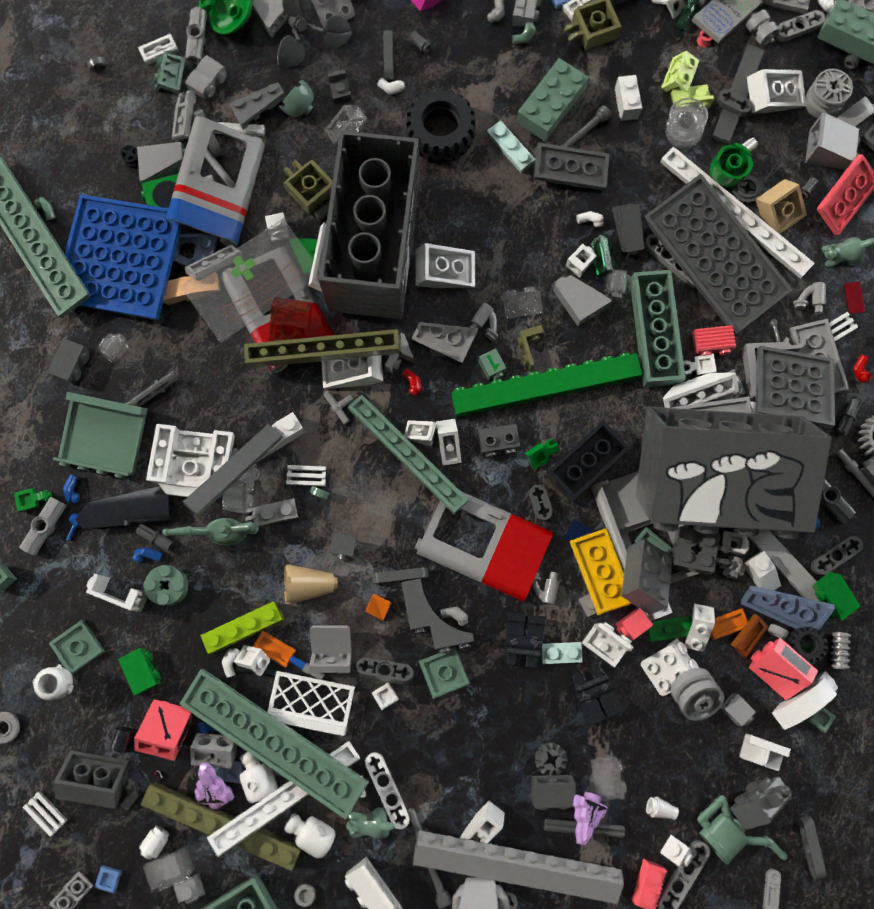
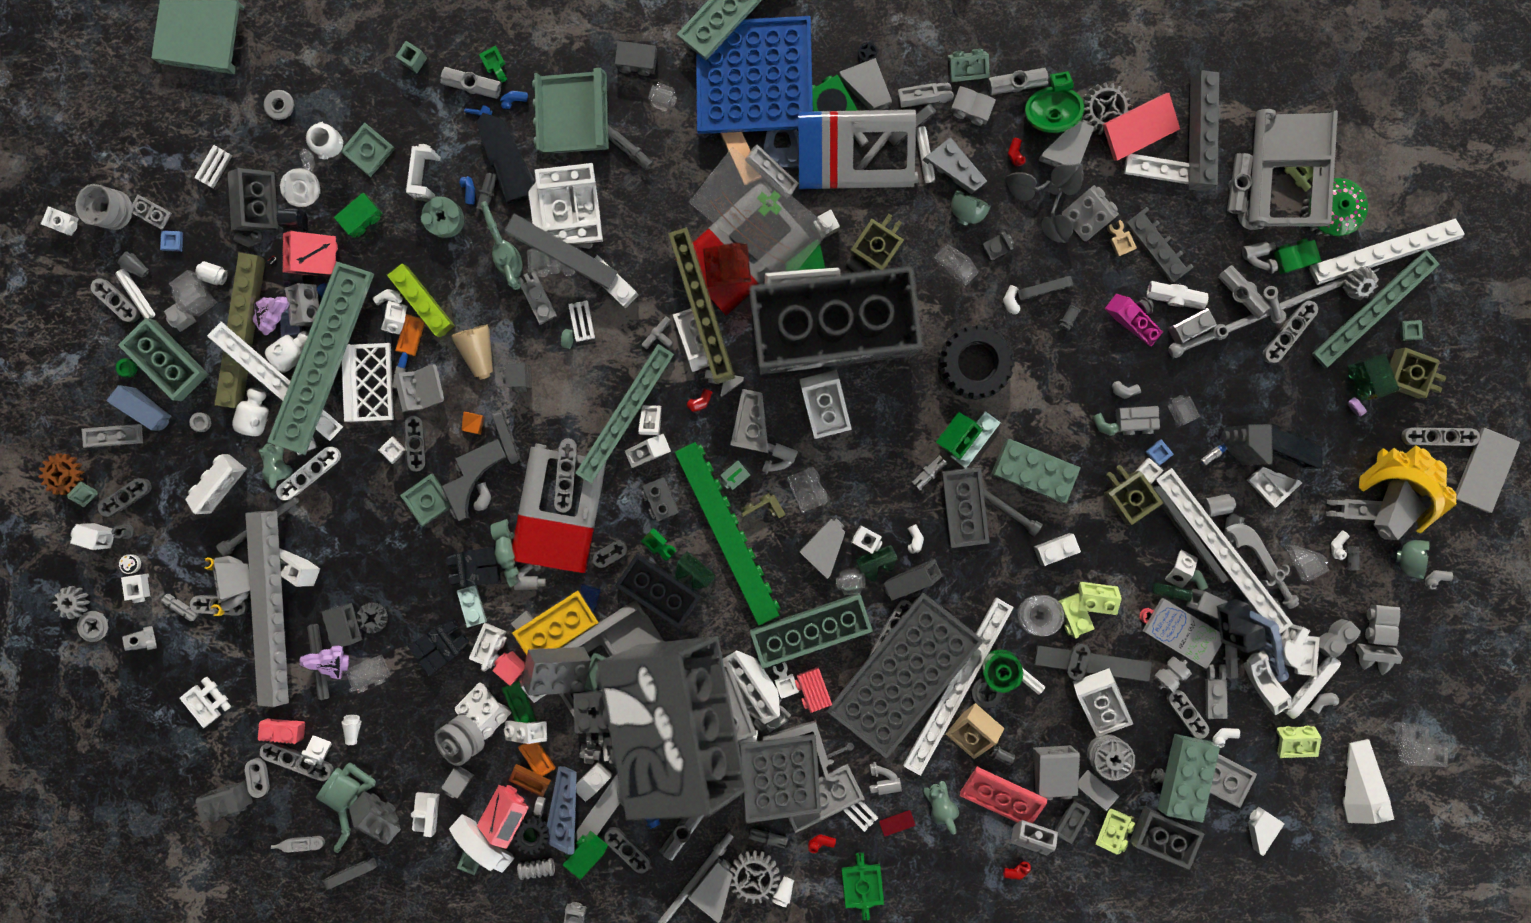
camera: 75 degrees right, 10 degrees up
white tile [138,34,179,65] -> none
none -> white tile [280,168,320,207]
none -> clear arm [299,149,315,172]
none -> sand green piece [490,519,519,587]
none -> light grey beam [554,438,577,513]
none -> clear green tile [675,551,716,589]
none -> light grey pin [912,455,948,490]
none -> green brick [936,412,983,460]
none -> red arm [1008,138,1026,166]

